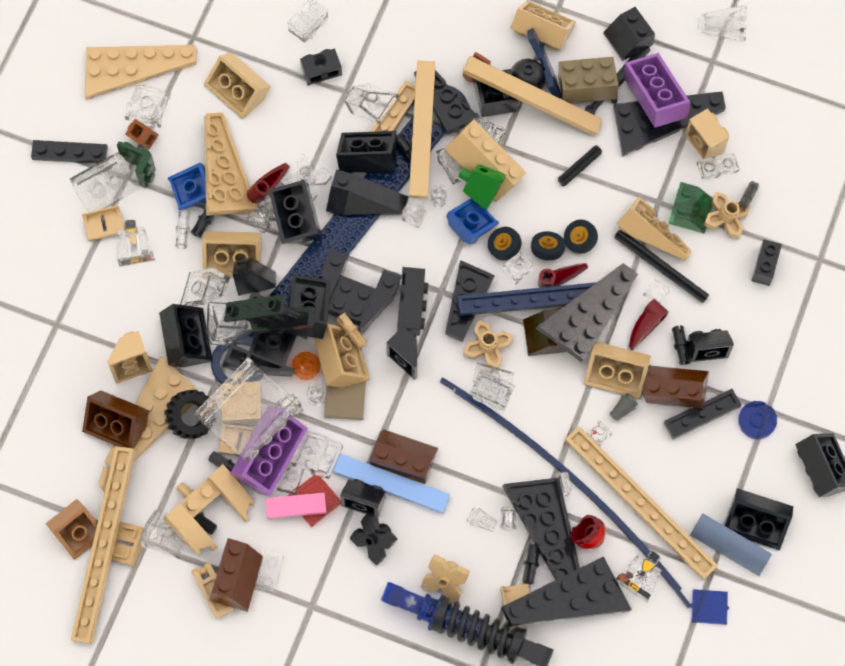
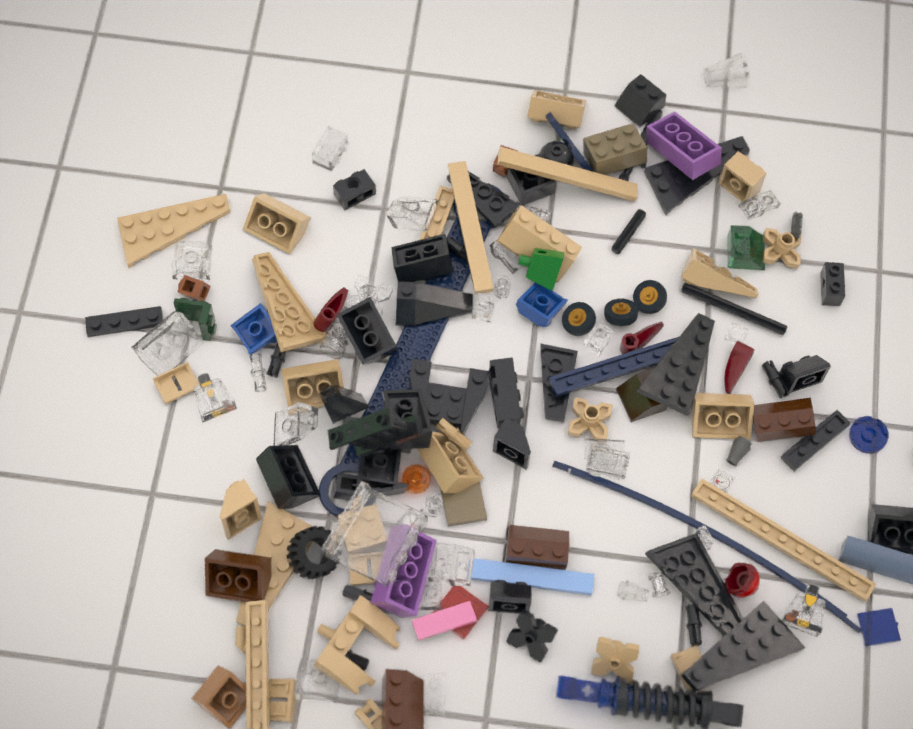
camera: 15 degrees left, 5 degrees down
clear slope [206,302,252,346] -> none

